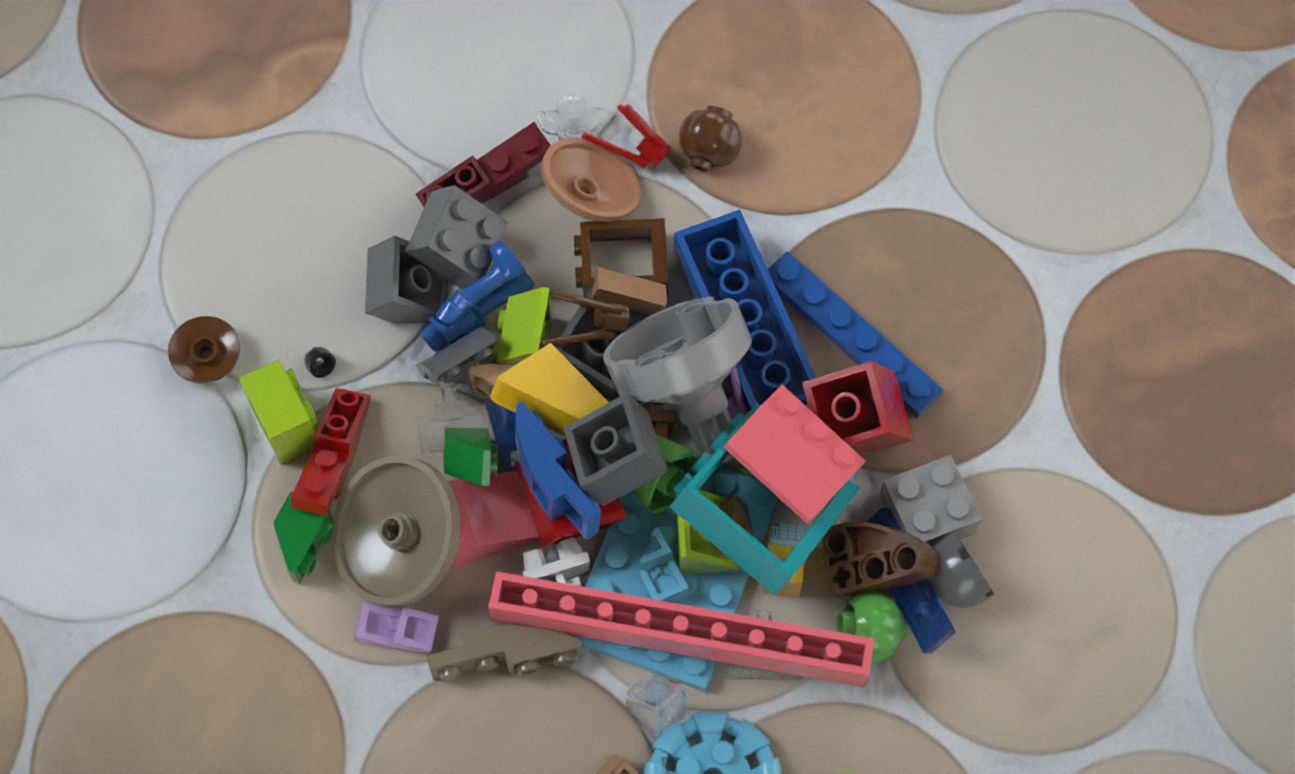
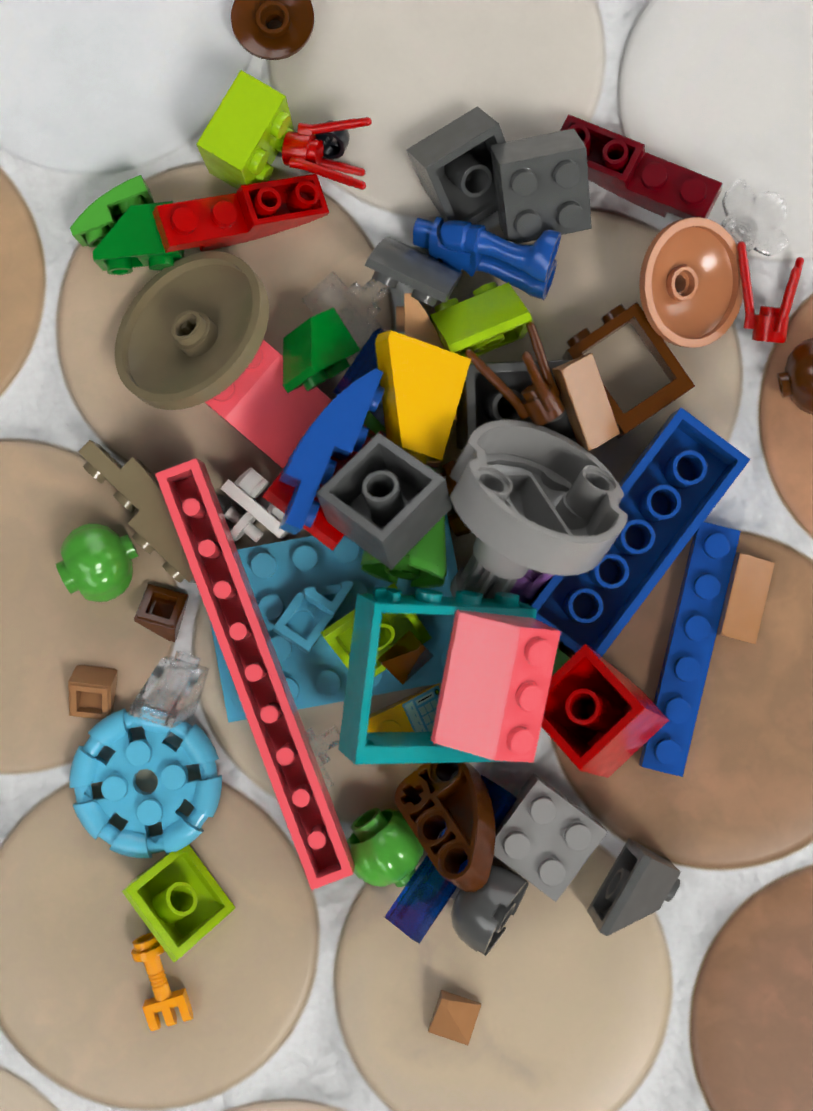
camera: 60 degrees right, 20 degrees up
lavender slope [354,602,439,653] -> none
none -> bright green plant [56,523,139,602]
none -> bright green slope [70,175,155,247]
none -> reddish brown slope [134,583,189,642]
none -> red plant [282,117,372,190]
none -> medium nougat slope [428,990,481,1045]
none -> dark grey slope [587,838,681,936]
none -> medium nougat slope [716,552,775,644]

